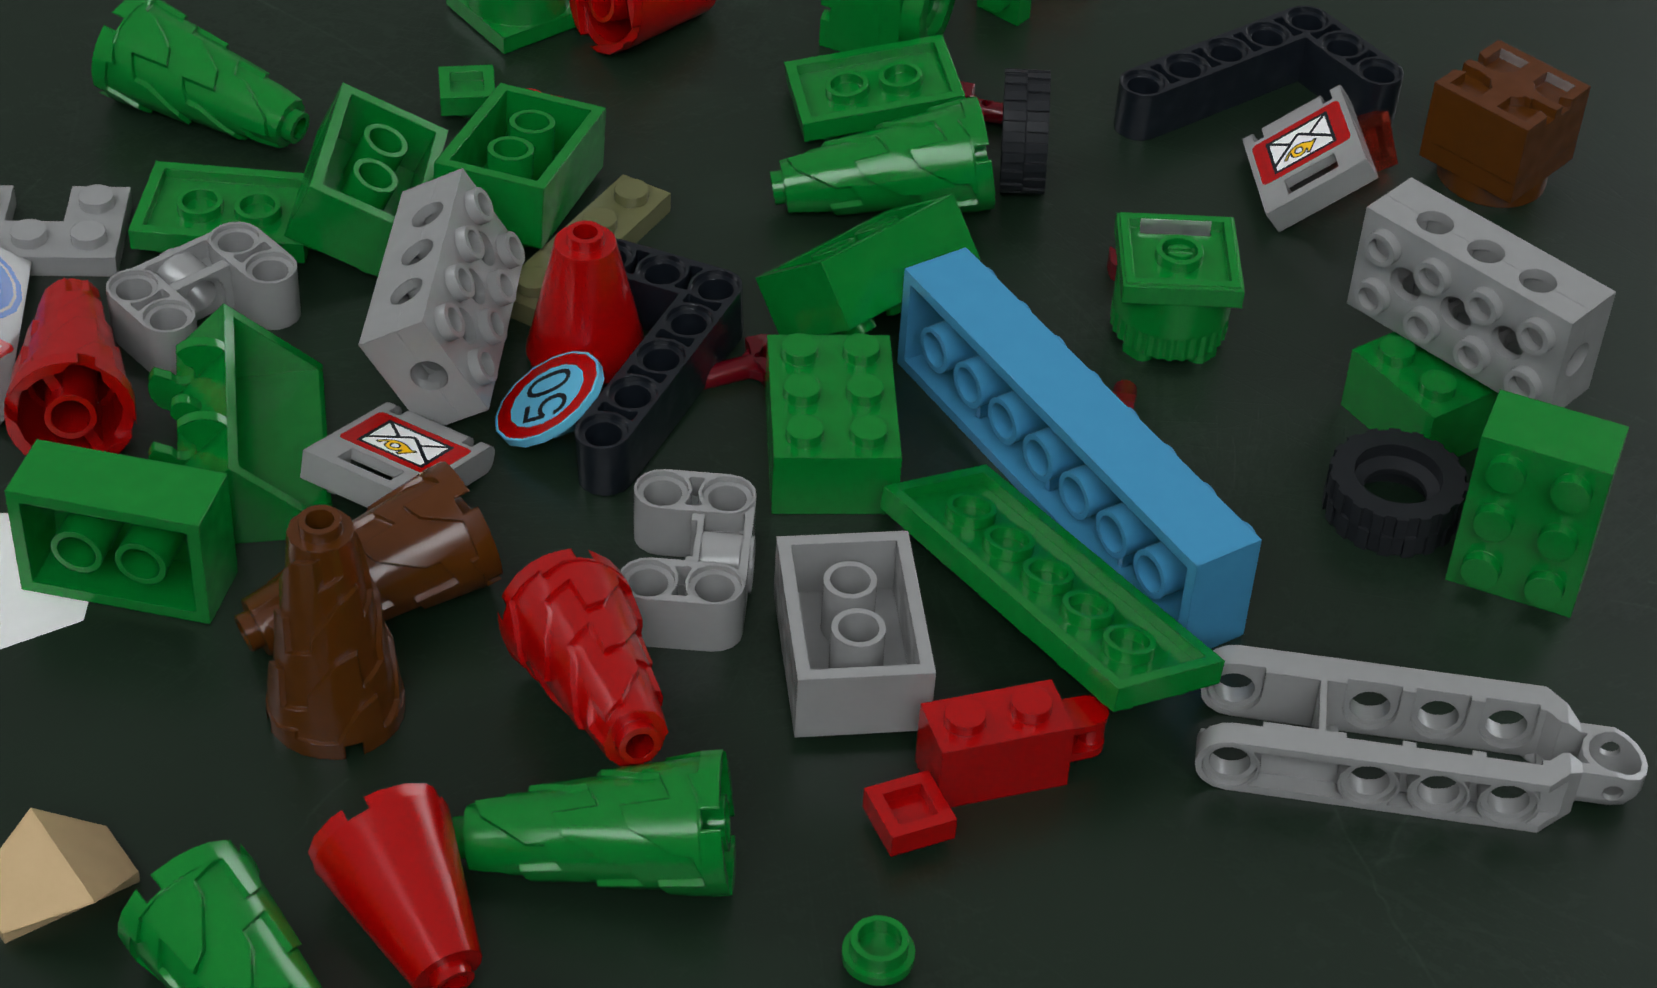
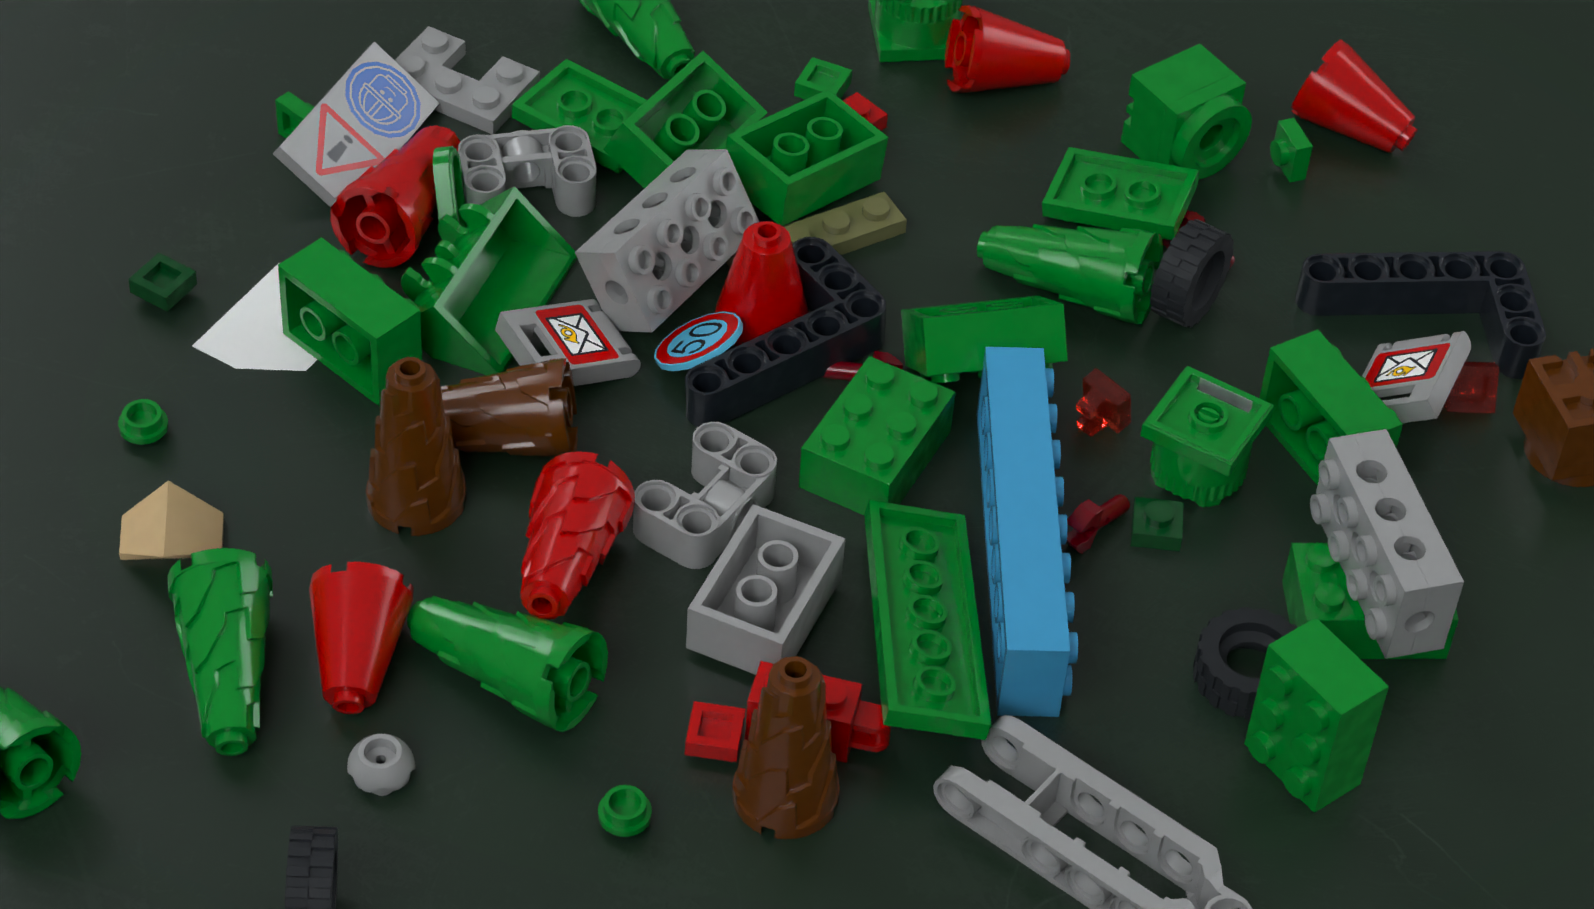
camera: 30 degrees right, 5 degrees up
none -> green tile [433,146,467,227]
none -> reddish brown cone [732,656,840,839]
none -> clear red tile [1076,368,1131,437]
none -> dark green plate [1130,497,1184,552]
none -> green brick [1259,329,1403,486]

